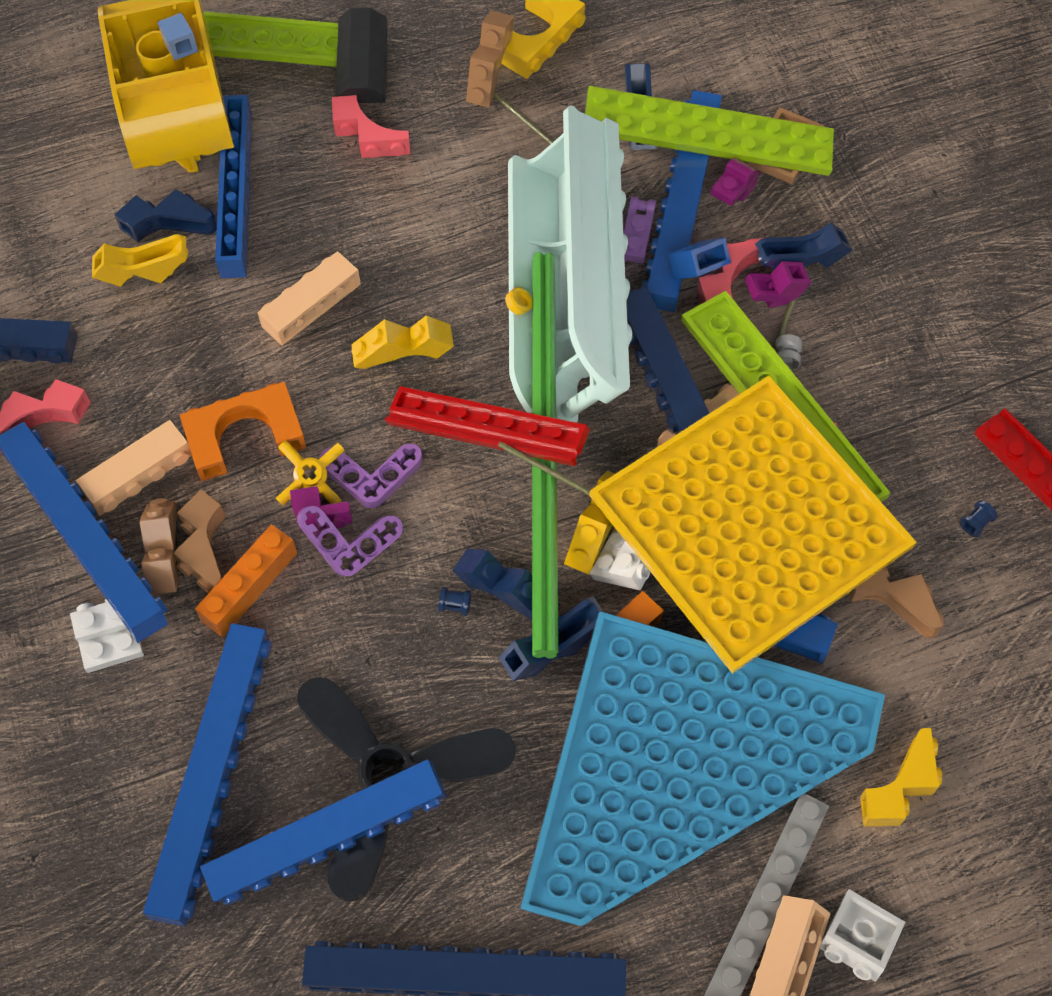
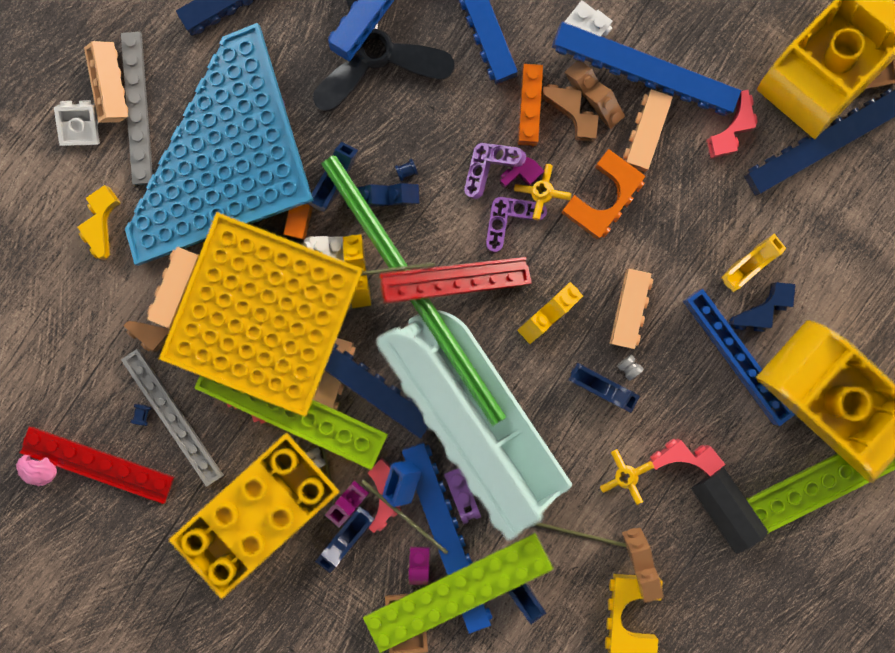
camera: 150 degrees right, 25 degrees up
medium blue brick [158,13,198,61] -> none
yellow tile [505,287,533,315] -> none
none -> light grey plate [121,349,224,487]
none -> light nougat brick [147,247,199,328]
none -> yellow brick [169,433,340,599]
none -> olive axle [361,480,448,554]
none -> dark blue arch [569,363,640,413]
none -> yellow bar [600,449,654,505]
none -> light grey wheel [617,354,644,381]

